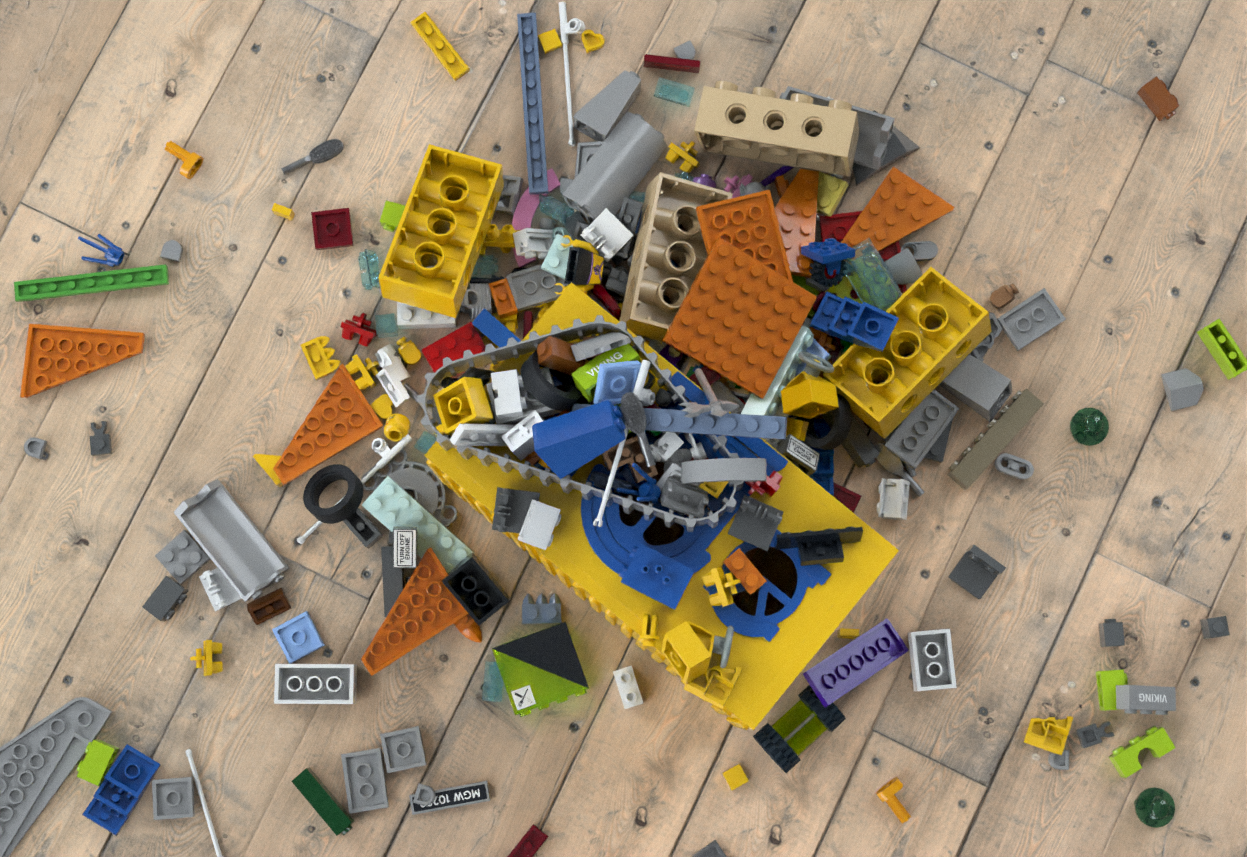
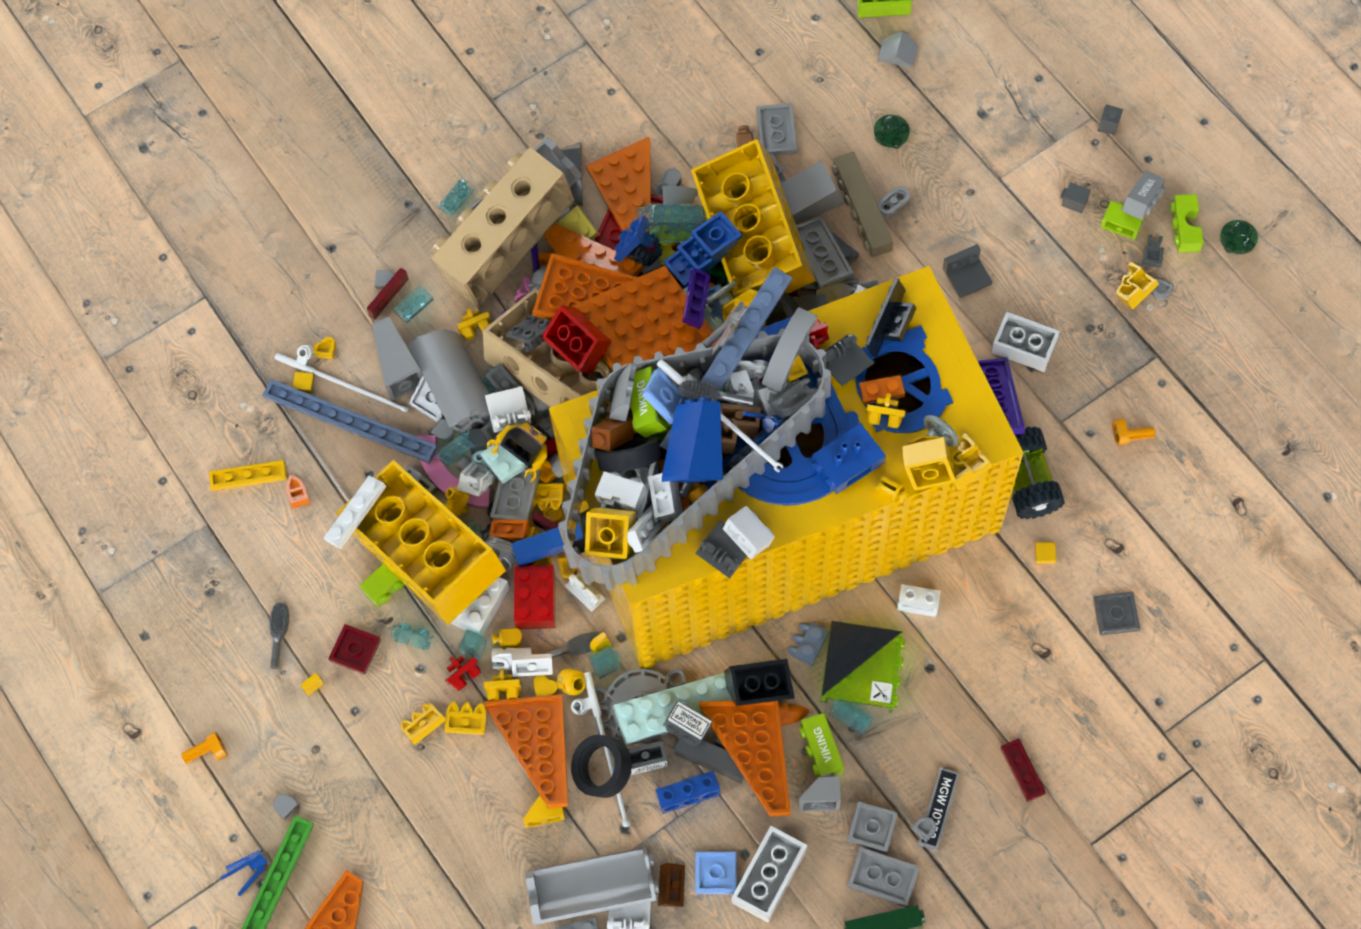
camera: 55 degrees left, 15 degrees down
none -> orange plate [286,475,310,509]
none -> white plate [324,476,386,549]
none -> yellow plate [401,703,446,745]
none -> clear light blue hinge [437,179,473,216]
none -> dark grey hinge [505,315,551,352]
none -> red brick [542,306,612,373]
none -> blue brick [655,770,720,814]
none -> dark purple plate [682,268,710,329]
none -> lime brick [798,713,844,777]
none -> light grey slope [798,774,841,812]

